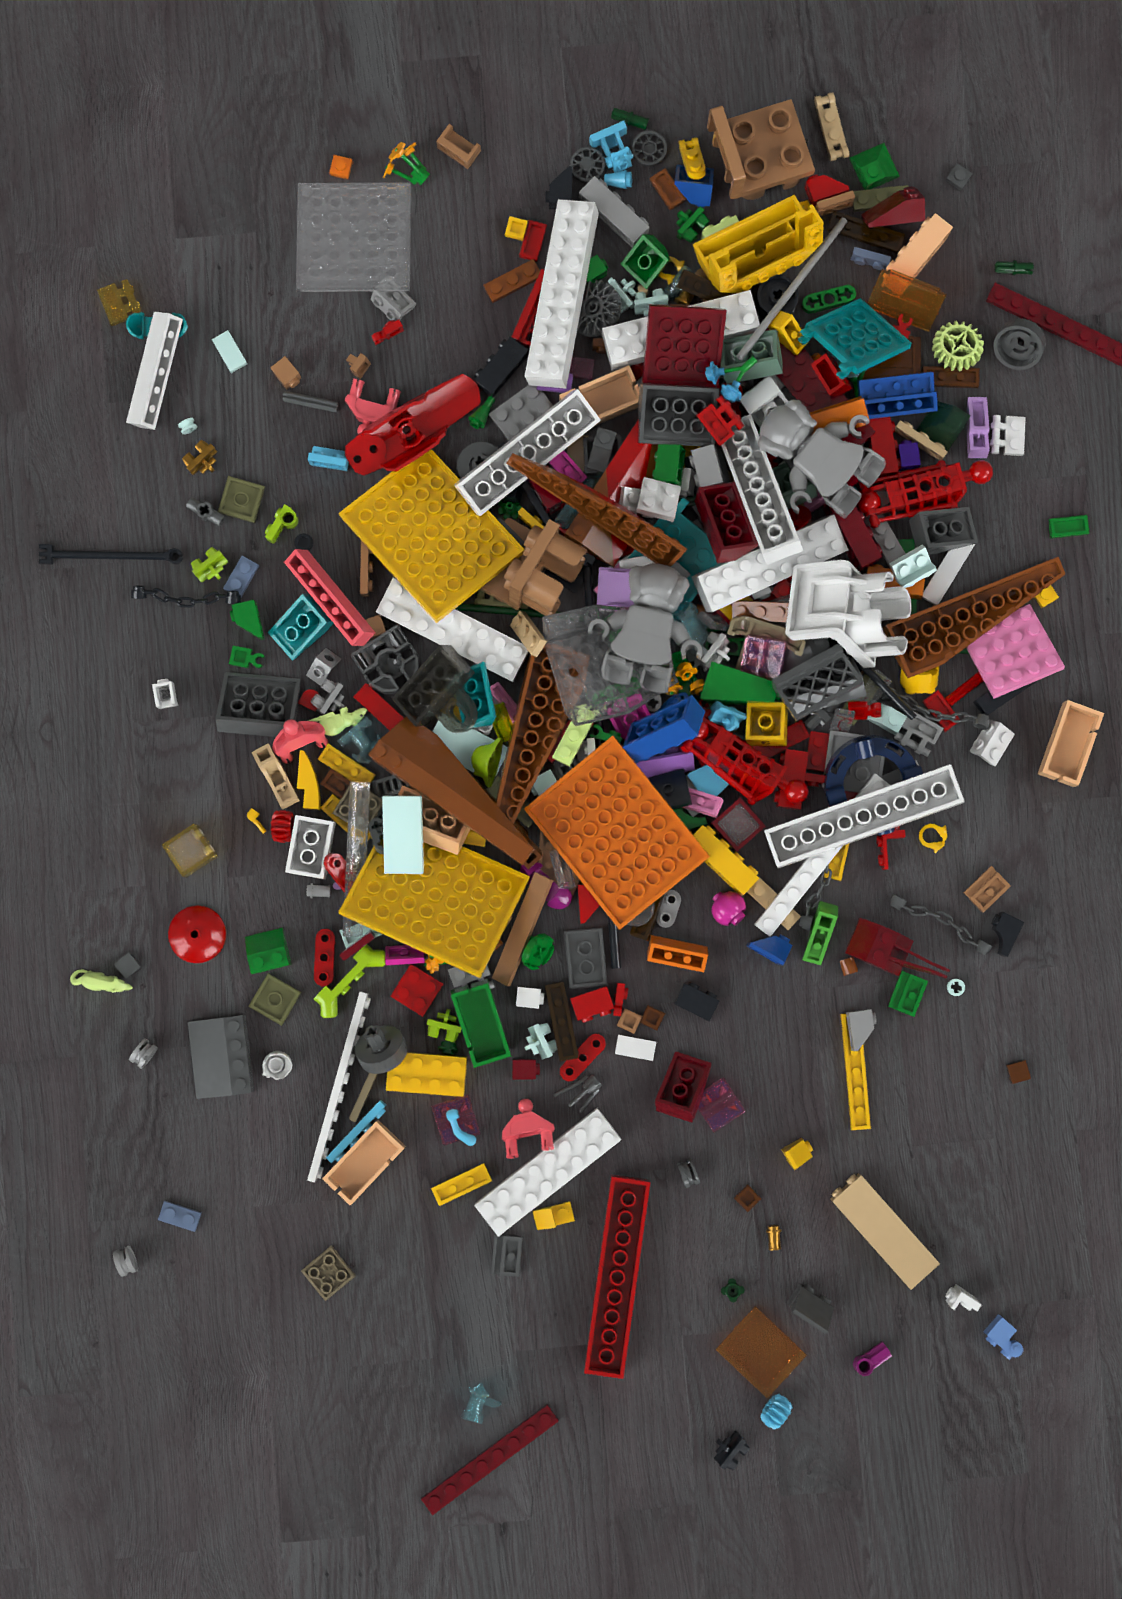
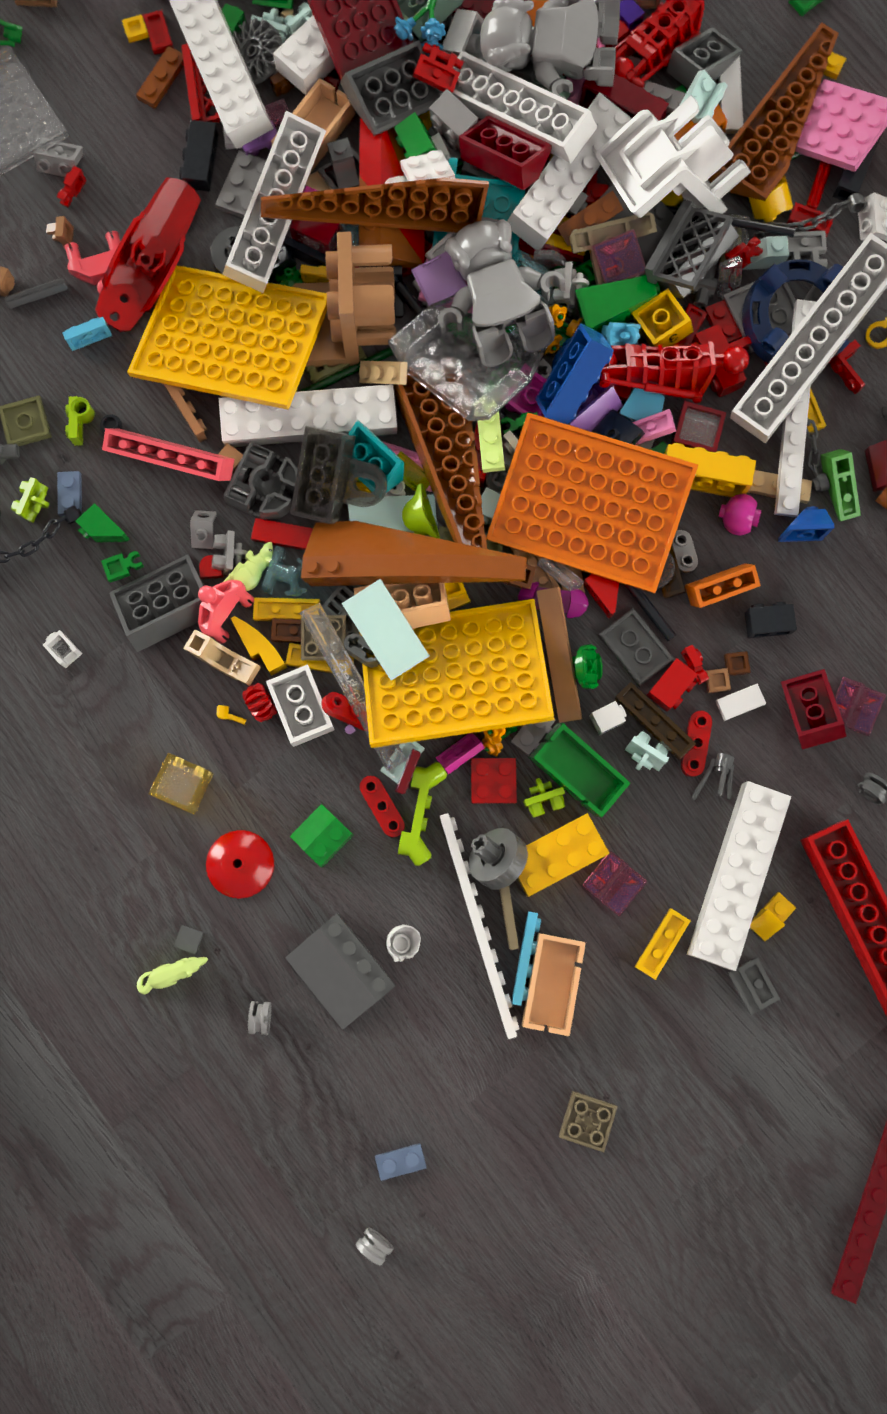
camera: 35 degrees left, 5 degrees down
olive tile [248,973,302,1026] -> none
teal slope [268,593,334,660] -> none
light grey pin [307,883,330,898] -> none
dark green plate [438,1041,458,1055] -> none
medium azure piece [446,1109,476,1146] -> none
clear light blue piece [461,1383,502,1424] -> none
green cone [468,396,495,429] -> none
coral connector [502,1099,555,1159] -> none
dark red brick [512,1059,540,1080] -> none

